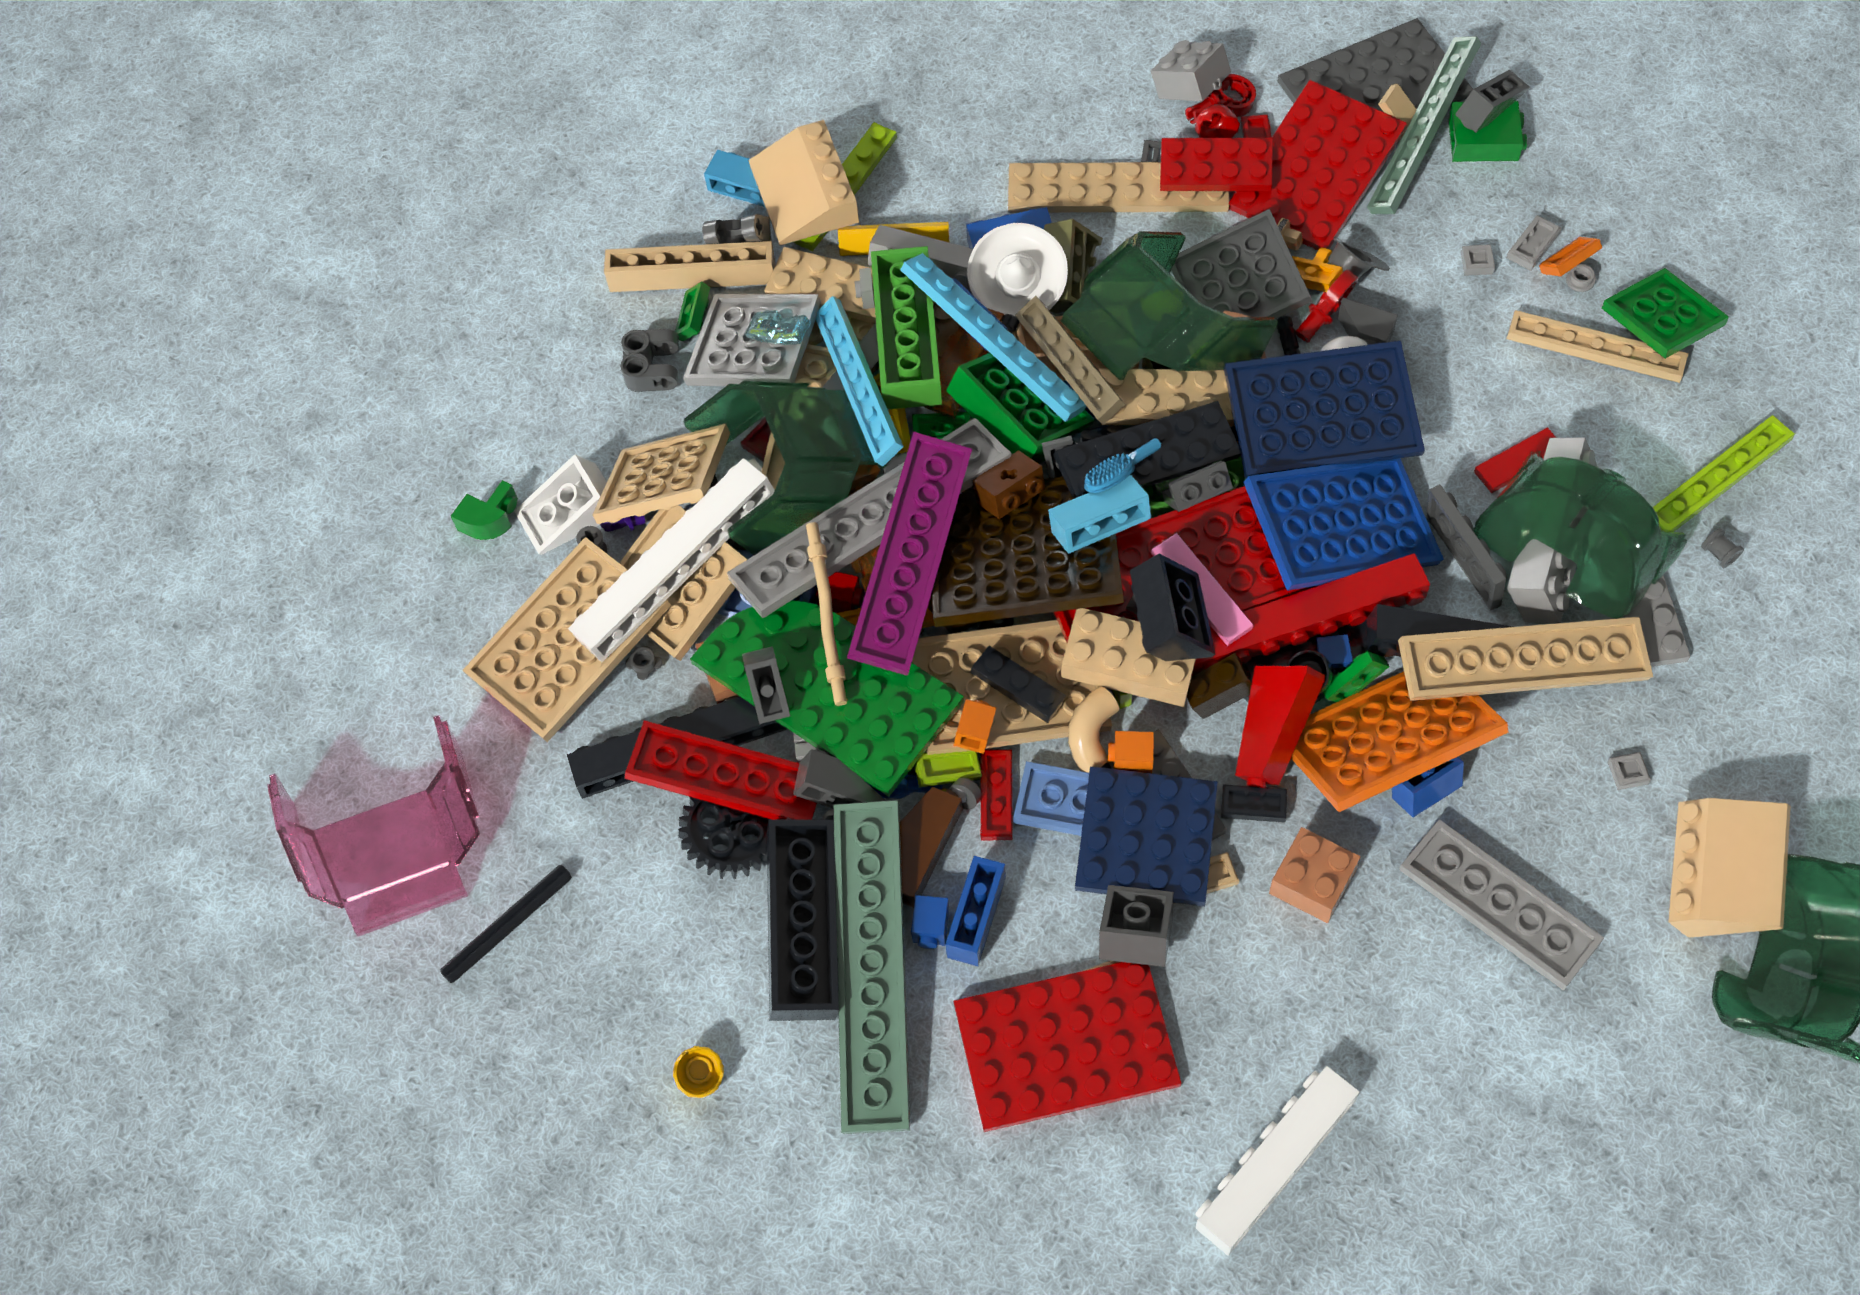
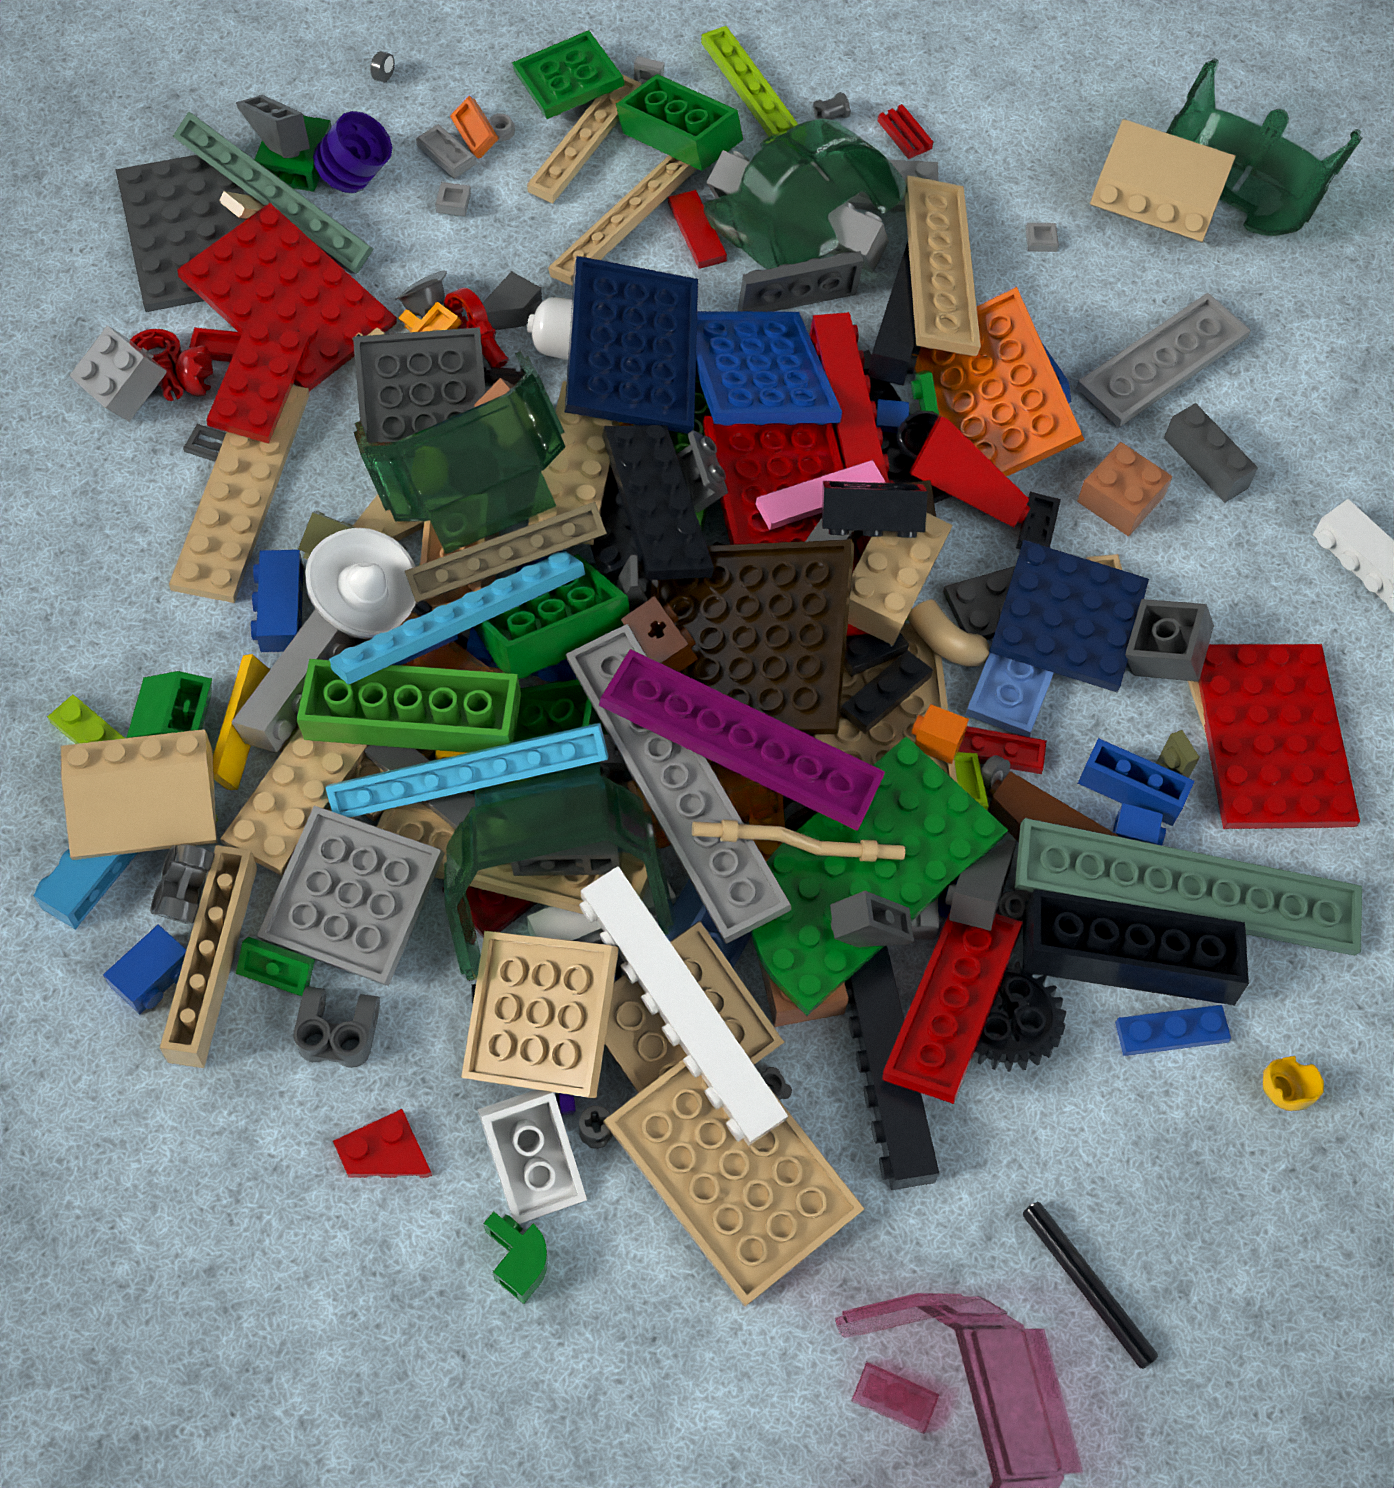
camera: 90 degrees left, 0 degrees up
clear light blue slope [745,310,811,345] -> none
light grey plate [855,268,875,309] -> none
medium azure brick [1048,475,1151,554] -> none
dark azure piece [1084,438,1161,493] -> none
orange brick [1108,731,1154,774] -> none
none -> blue brick [103,924,187,1015]
none -> green slope [126,671,212,738]
none -> dark purple wheel [313,111,393,194]
none -> red wing [333,1109,432,1178]
none -> dark grey tile [370,51,395,83]
none -> tan plate [548,155,697,286]
none -> green brick [616,74,743,171]
none -> light grey tile [634,56,664,84]
none -> black plate [844,633,909,677]
none -> clear pink plate [851,1362,940,1434]
none -> red tile [878,104,934,159]
none -> blue plate [1115,1005,1231,1056]
none -> olive plate [1156,730,1200,778]
none -> dark grey brick [1164,403,1258,503]

